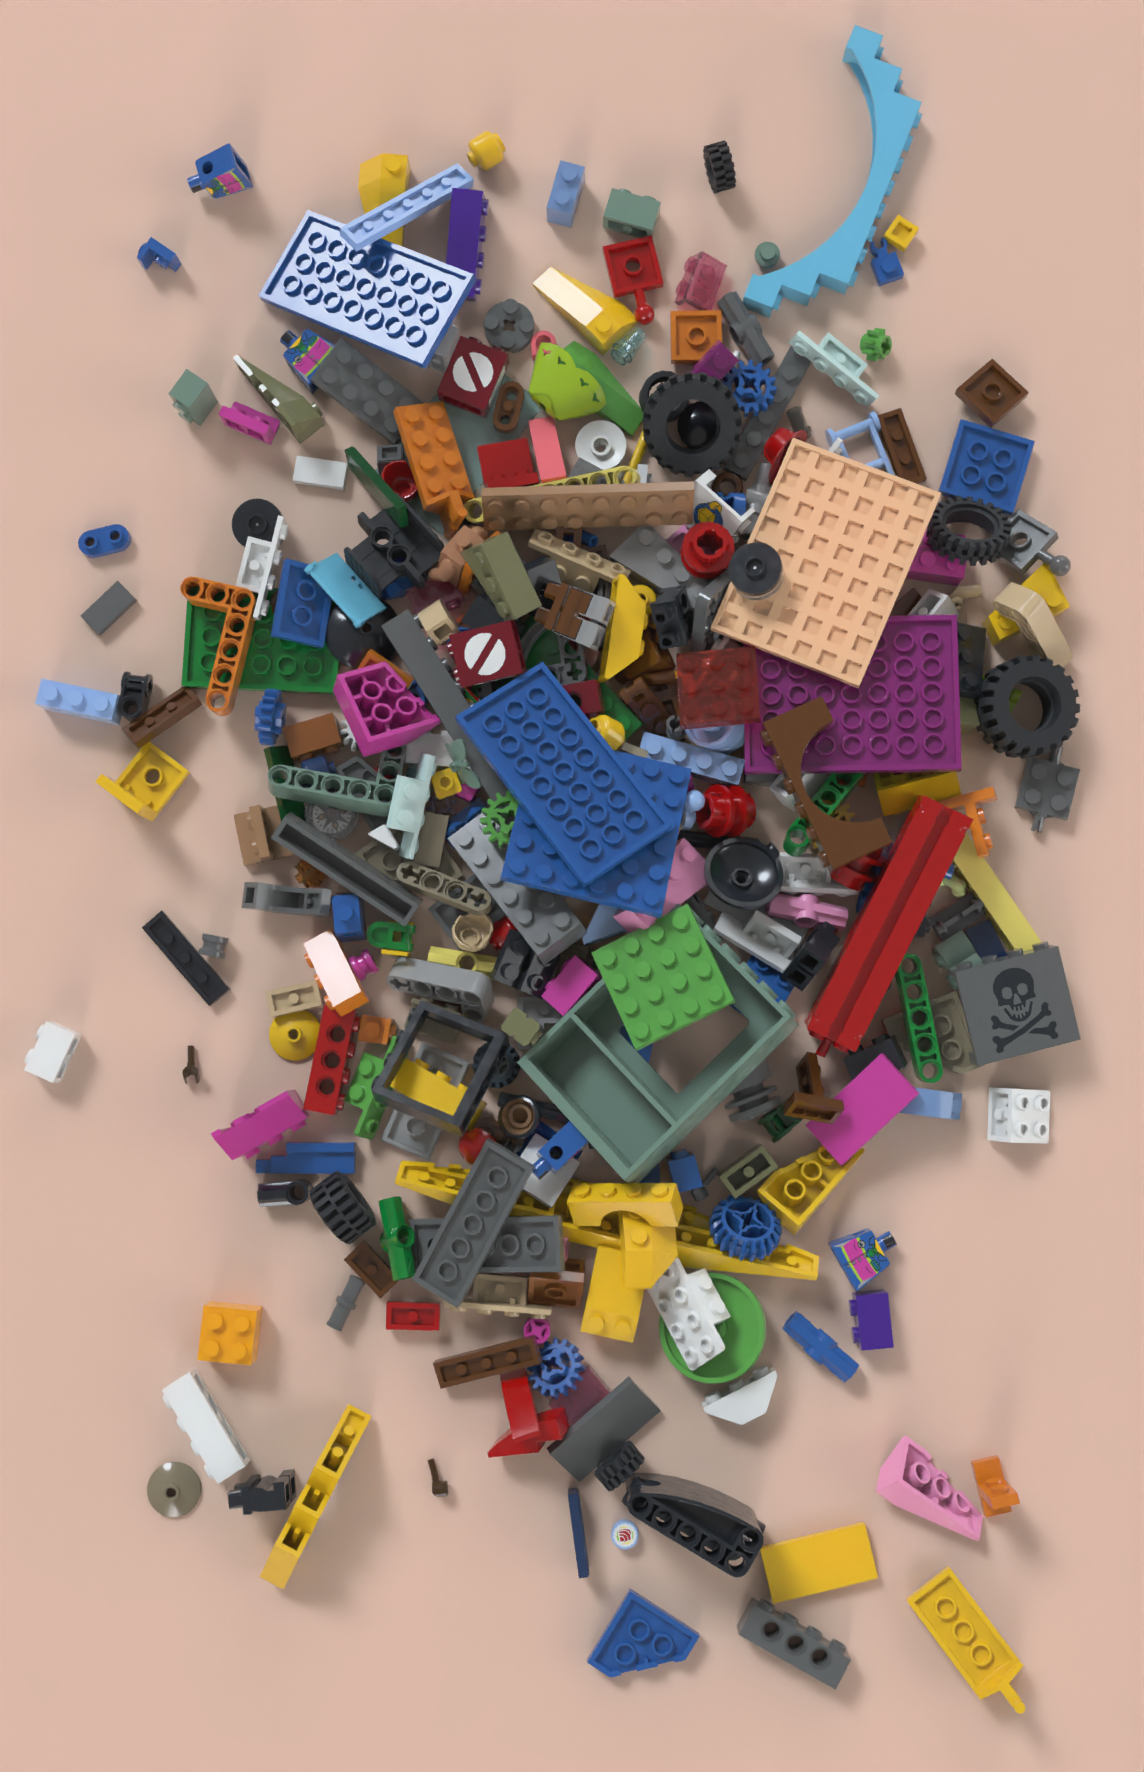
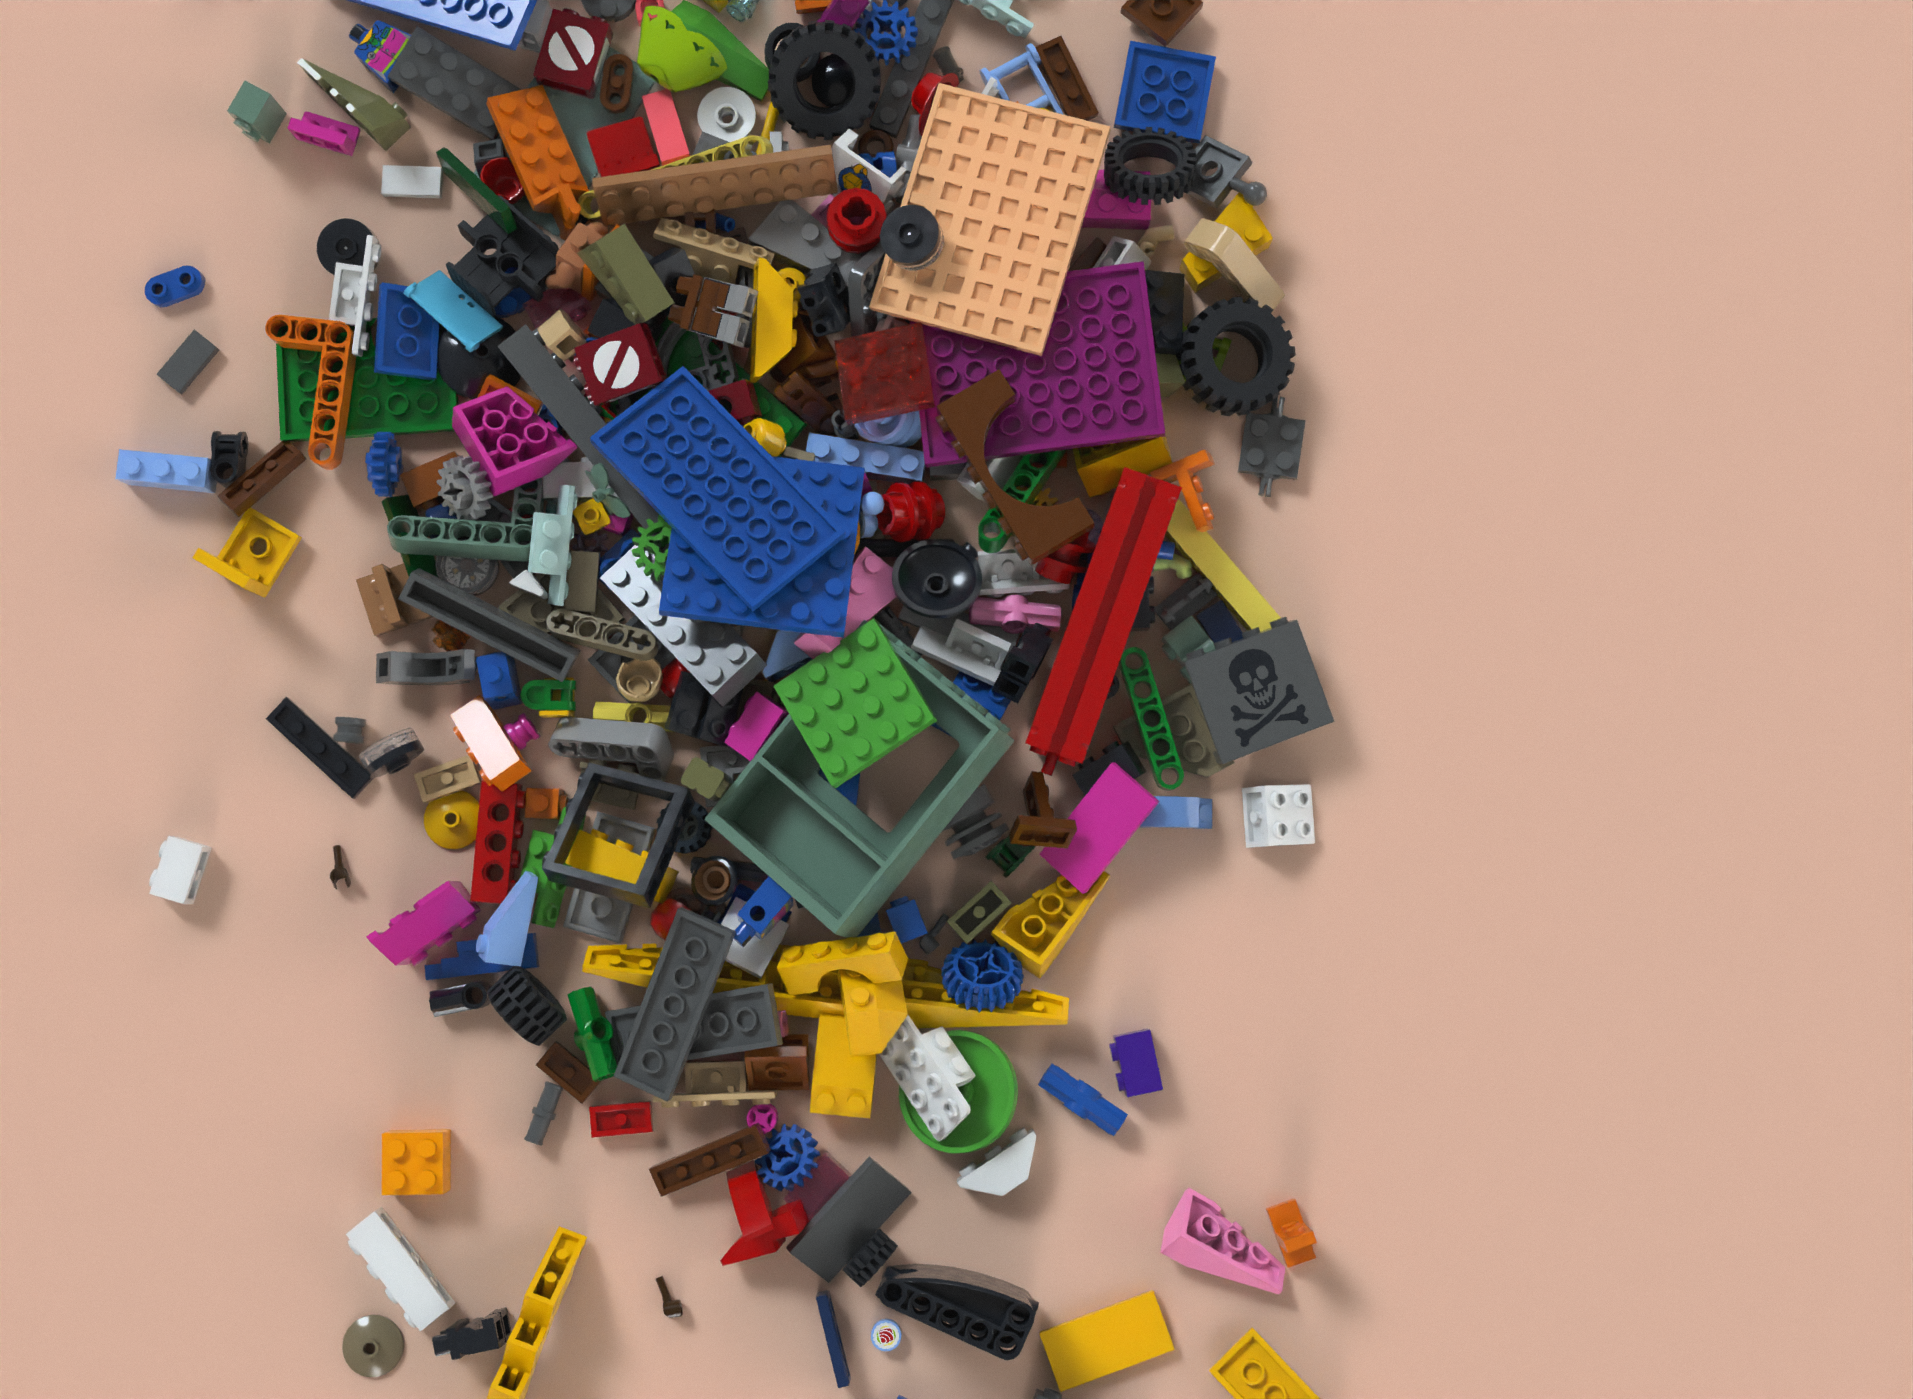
camera: 10 degrees left, 0 degrees up
torso [828,1228,897,1291] -> none
none -> piece [359,728,424,778]
none -> light grey gear [436,456,493,520]
none -> light blue slope [476,871,538,967]

